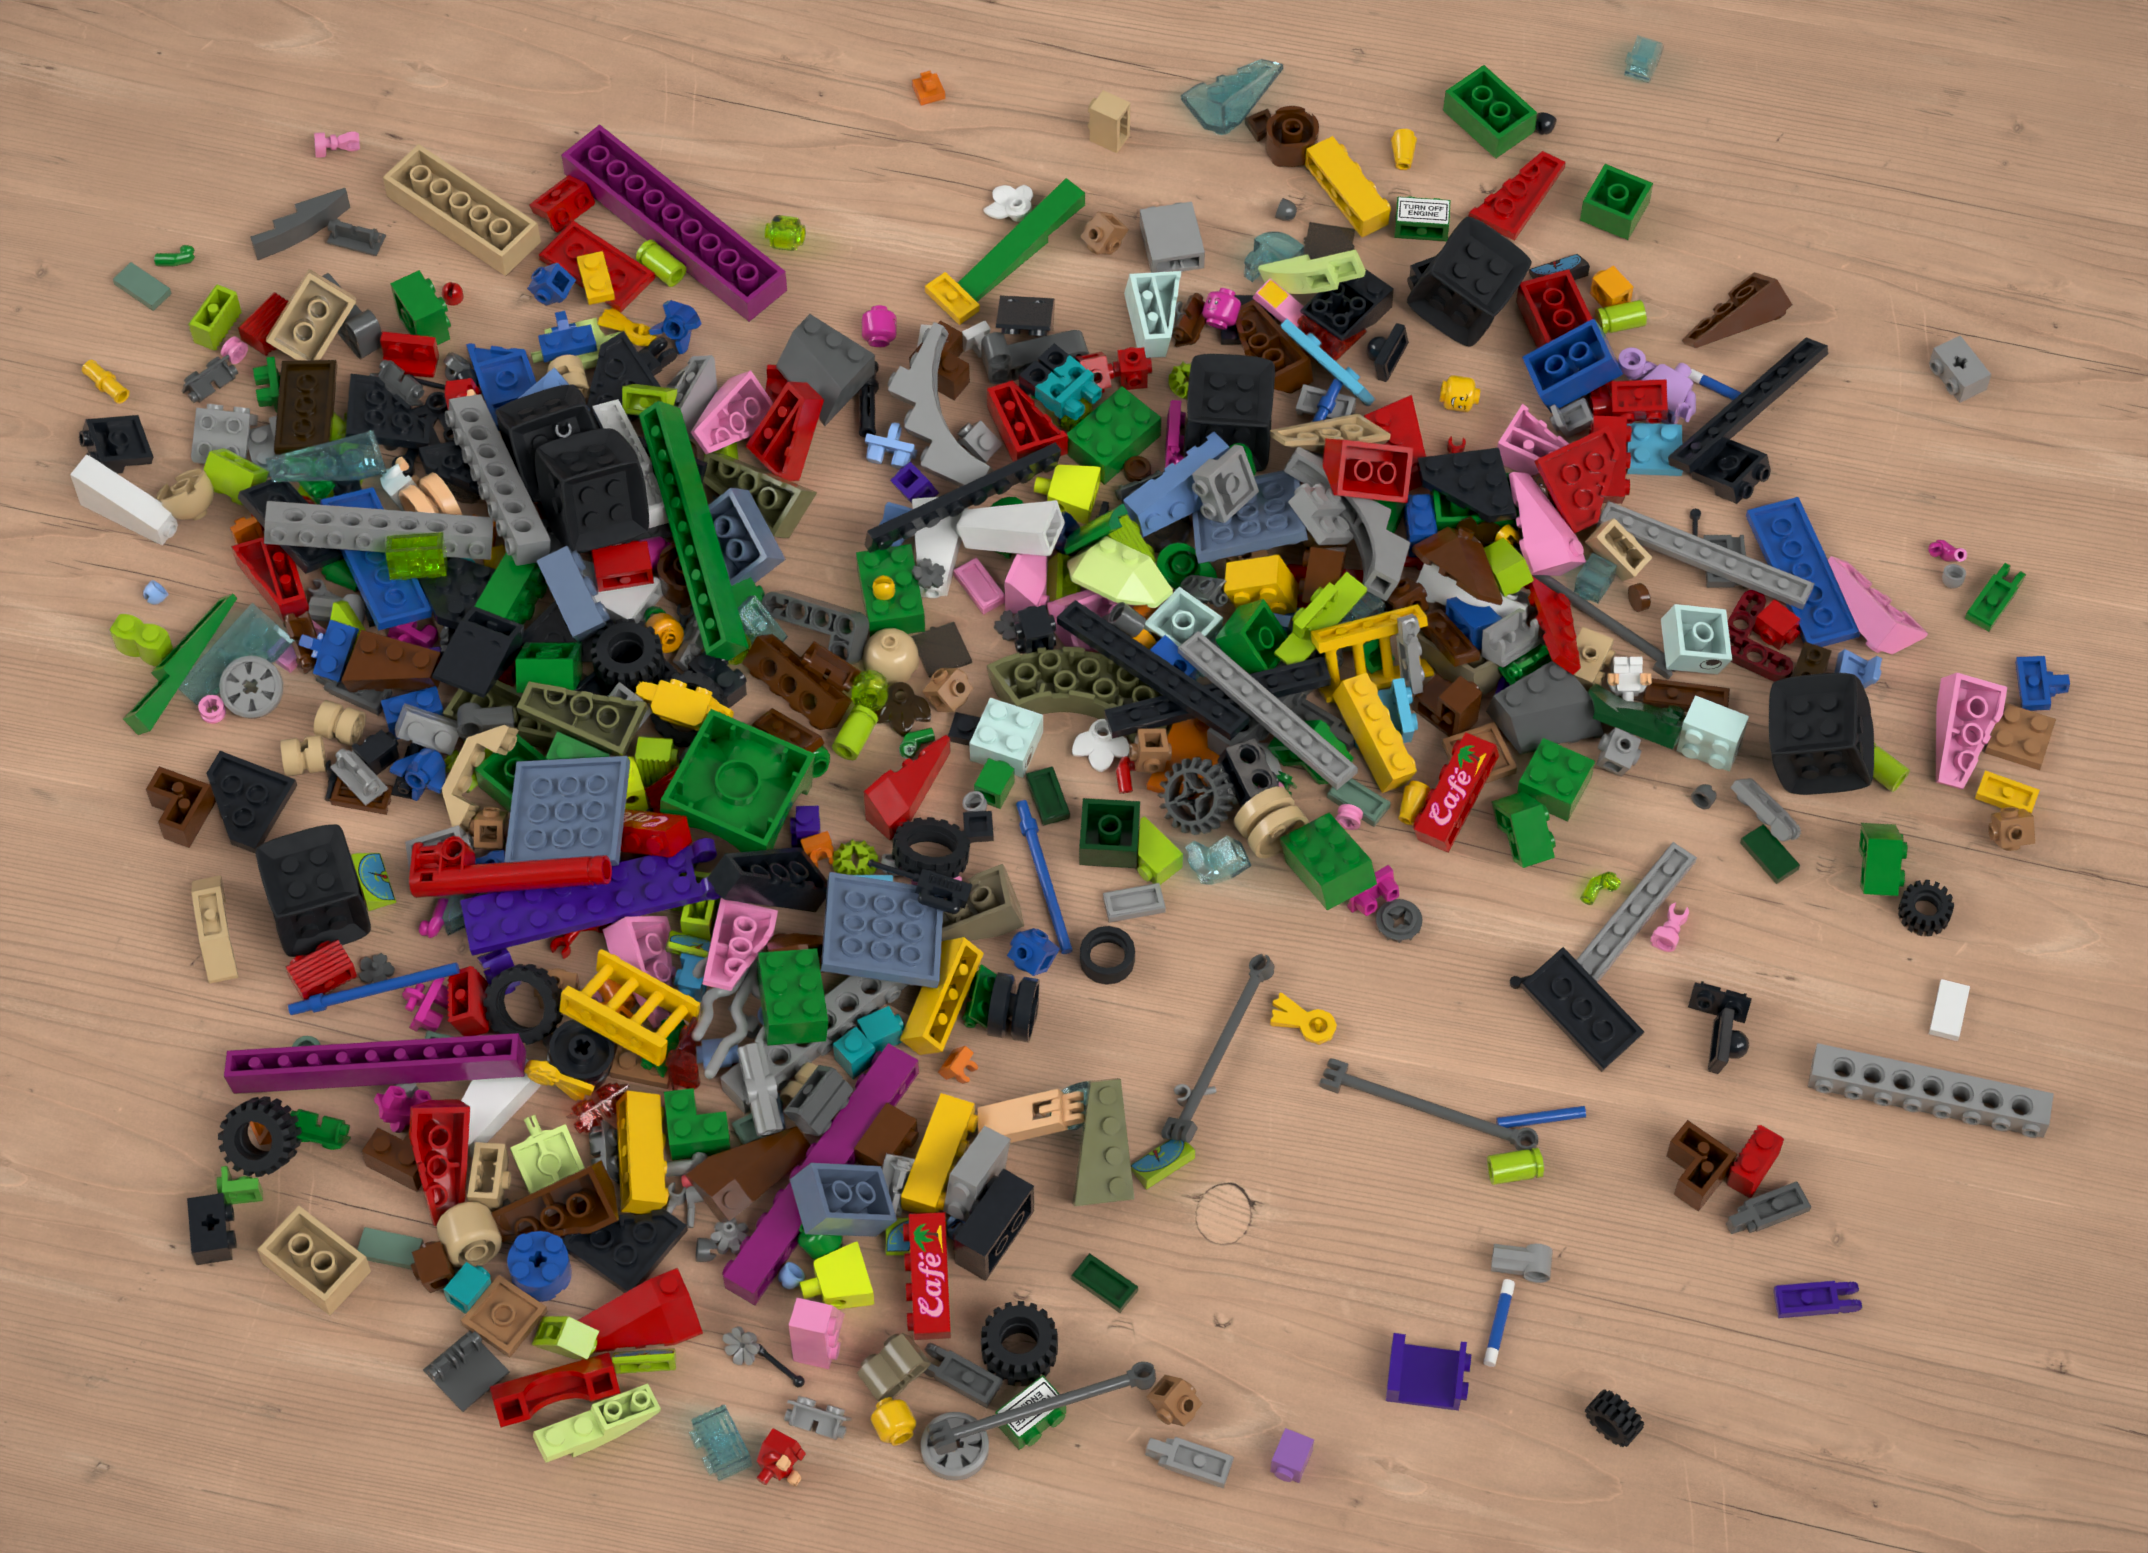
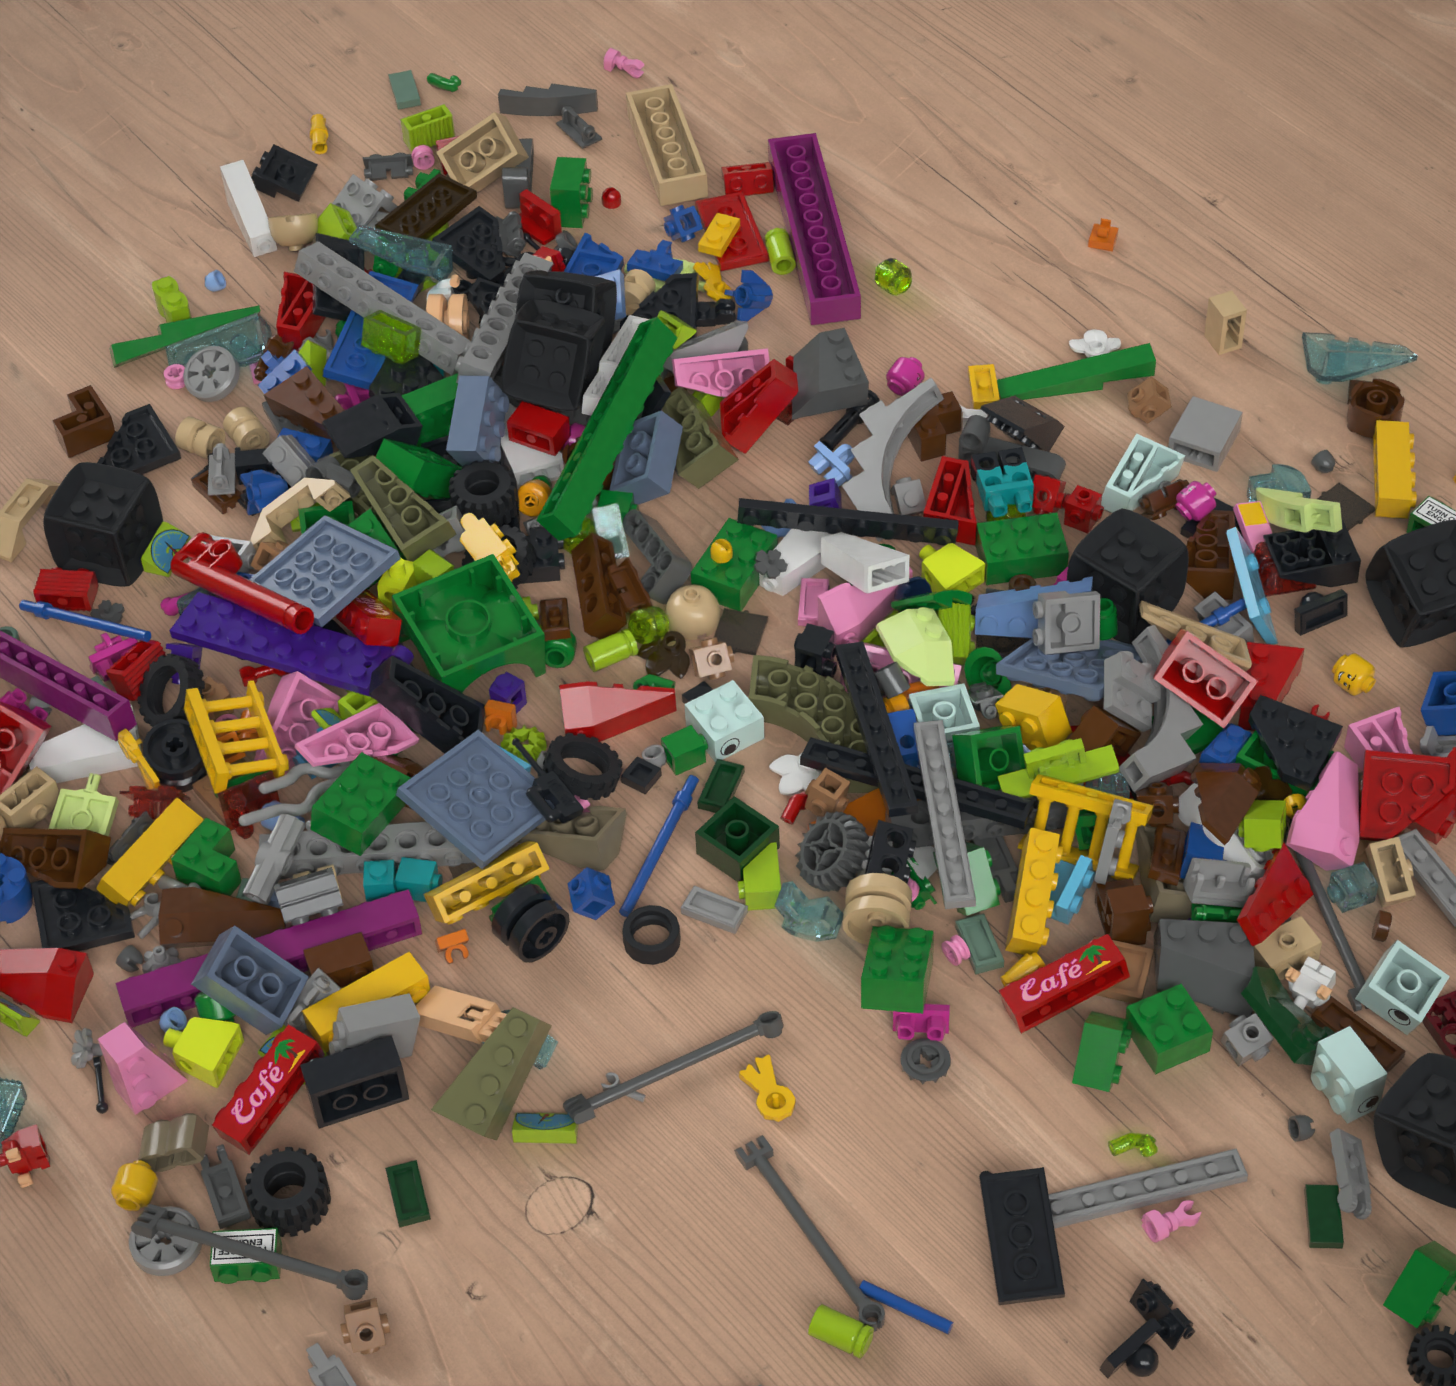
camera: 40 degrees right, 10 degrees down
light grey hinge [784,1396,852,1440] -> none

